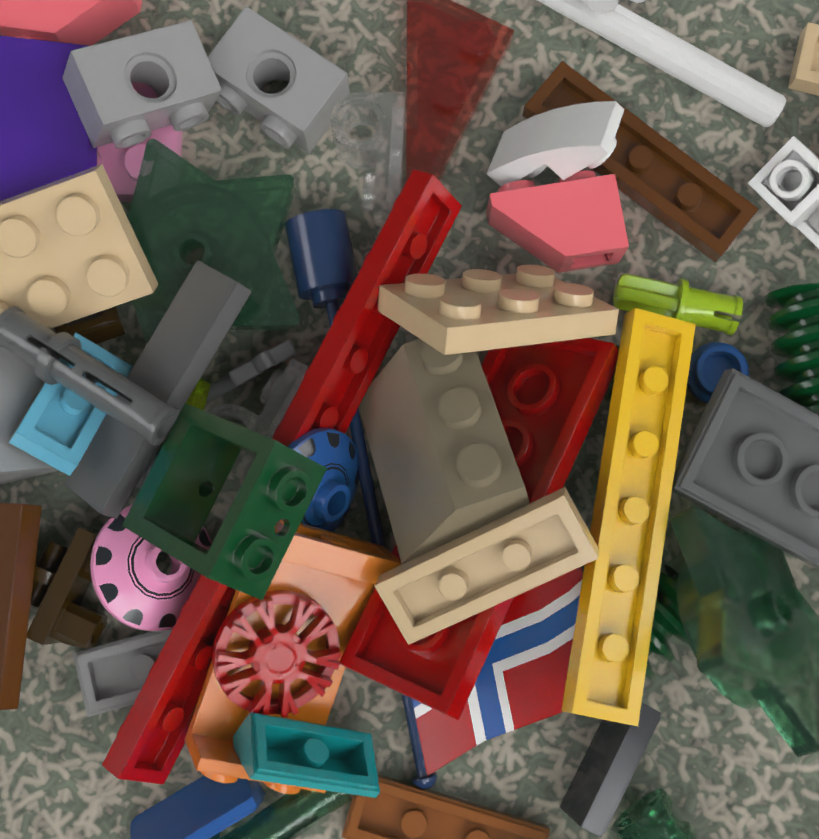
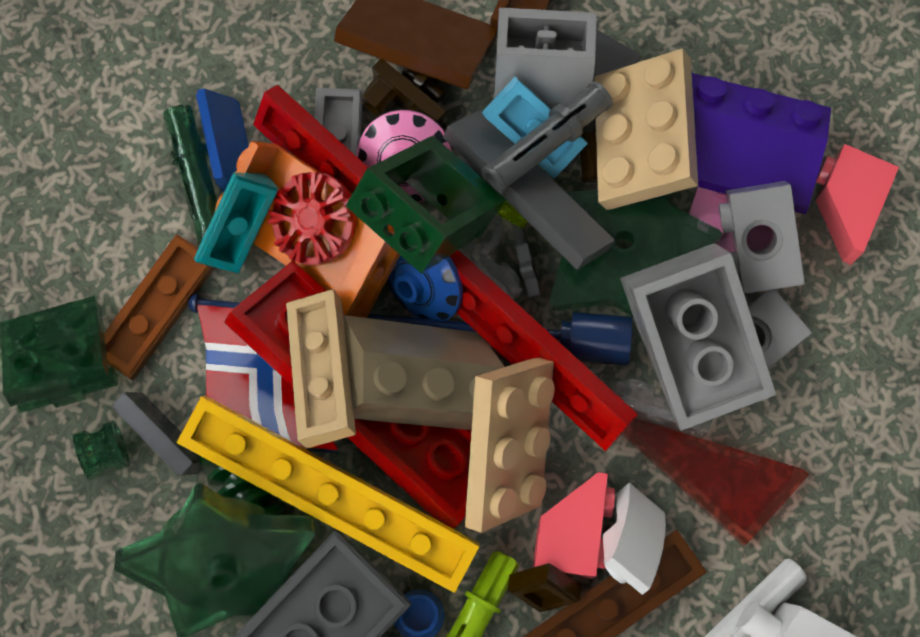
camera: 105 degrees right, 5 degrees down
none -> dark brown tile [507,563,581,612]
none -> light grey slope [620,243,776,431]

